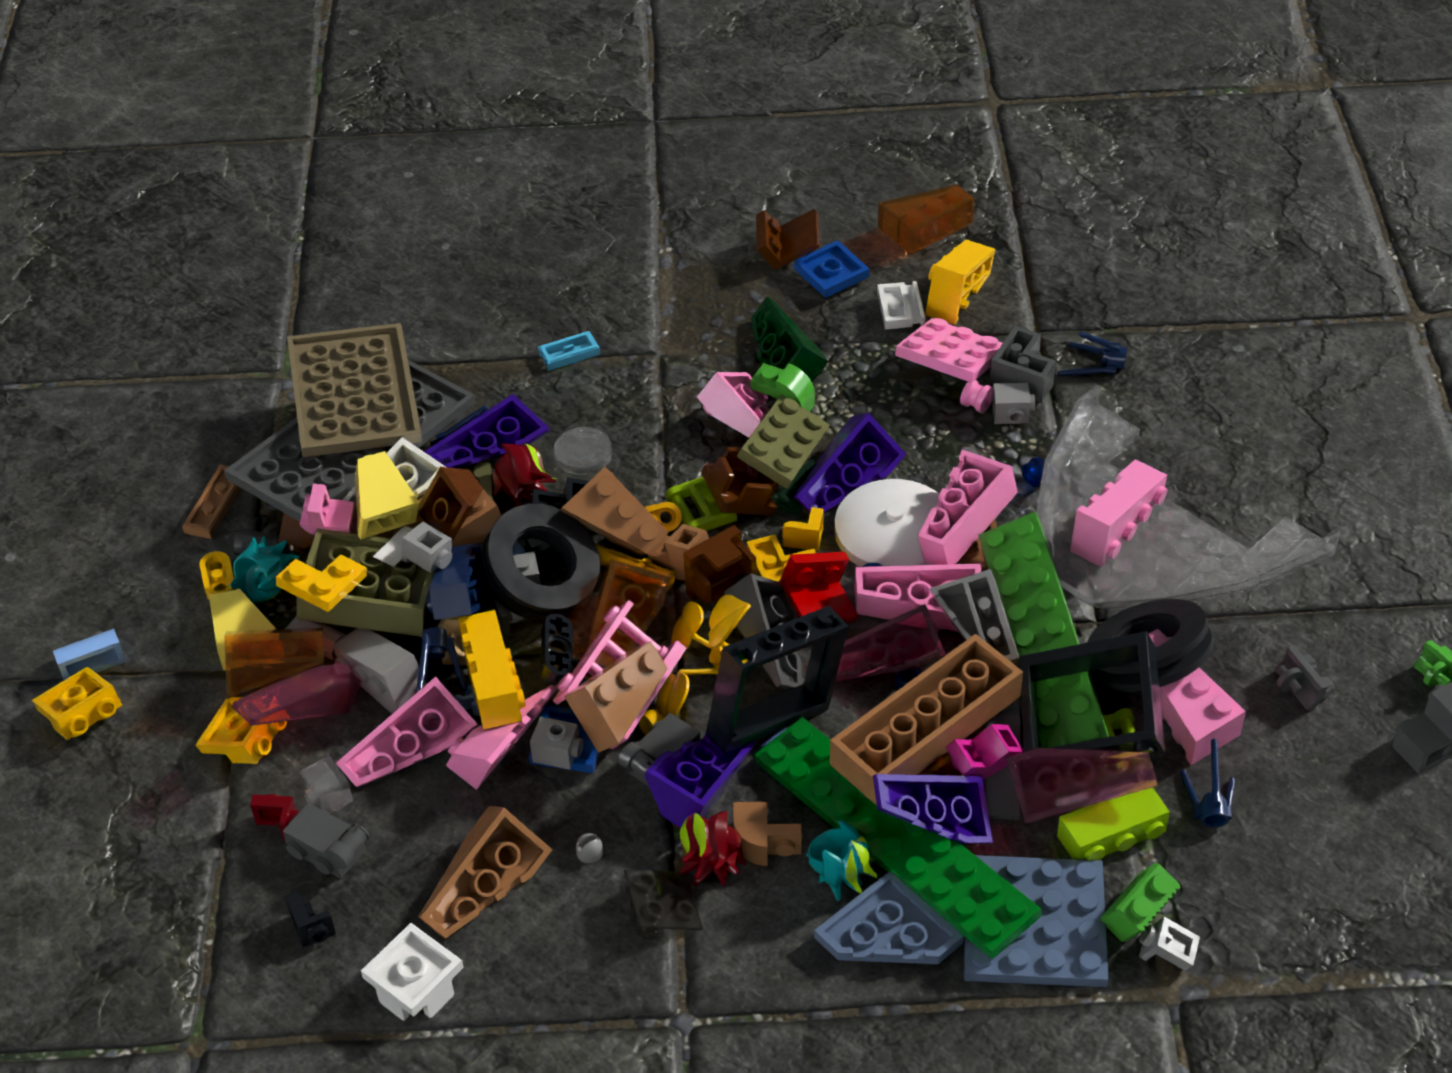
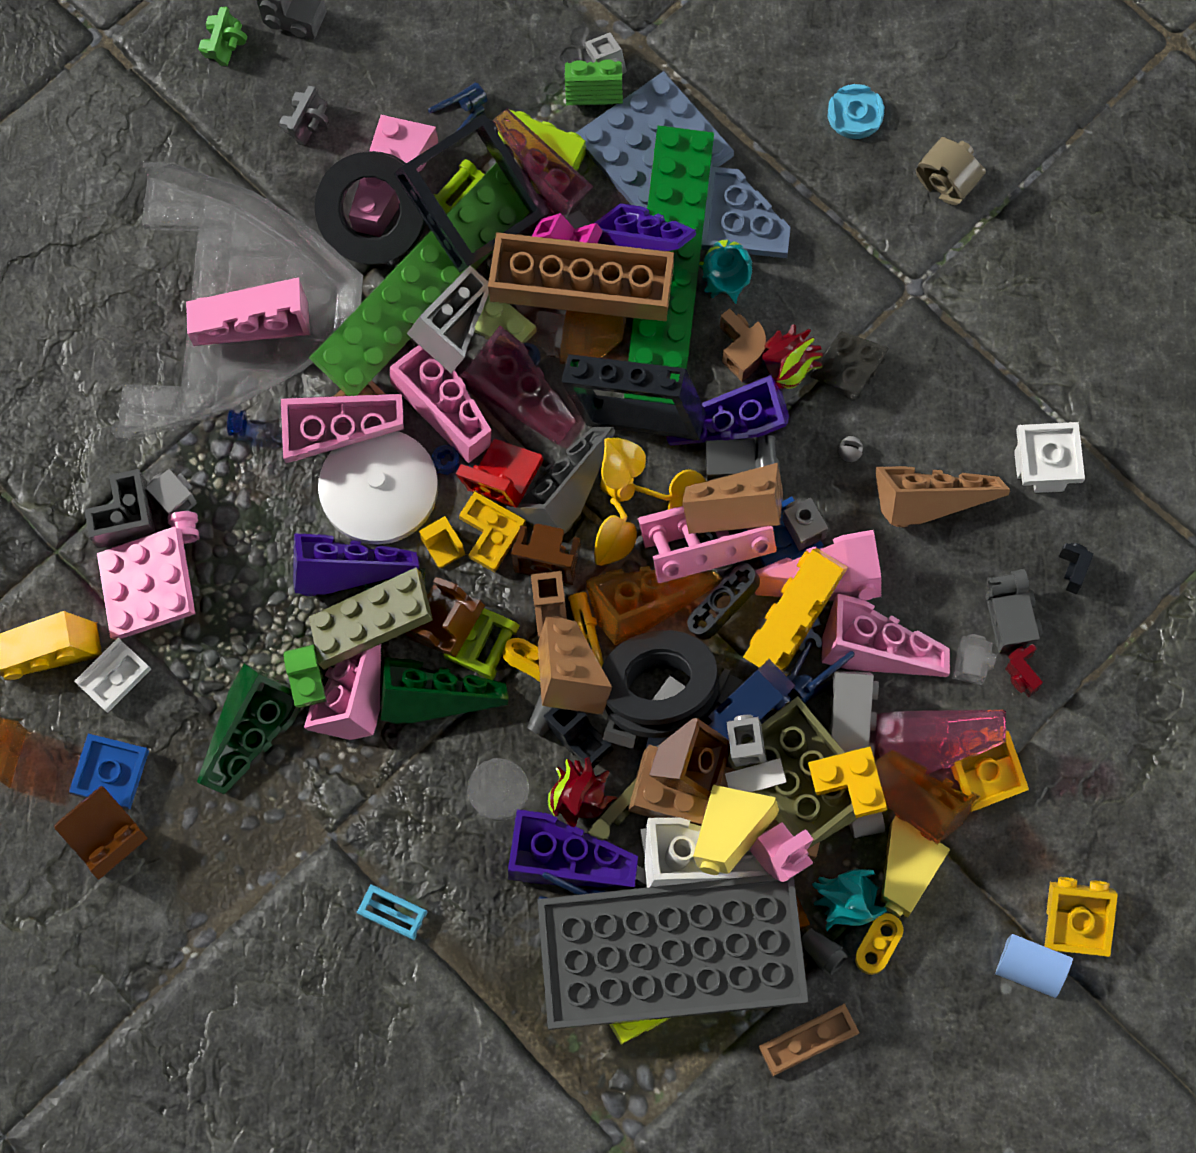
camera: 130 degrees left, 25 degrees up
dark tan plate [287,323,422,457] -> none
dark blue plant [1057,331,1127,376] -> none
none -> dark green wedge [380,657,509,724]

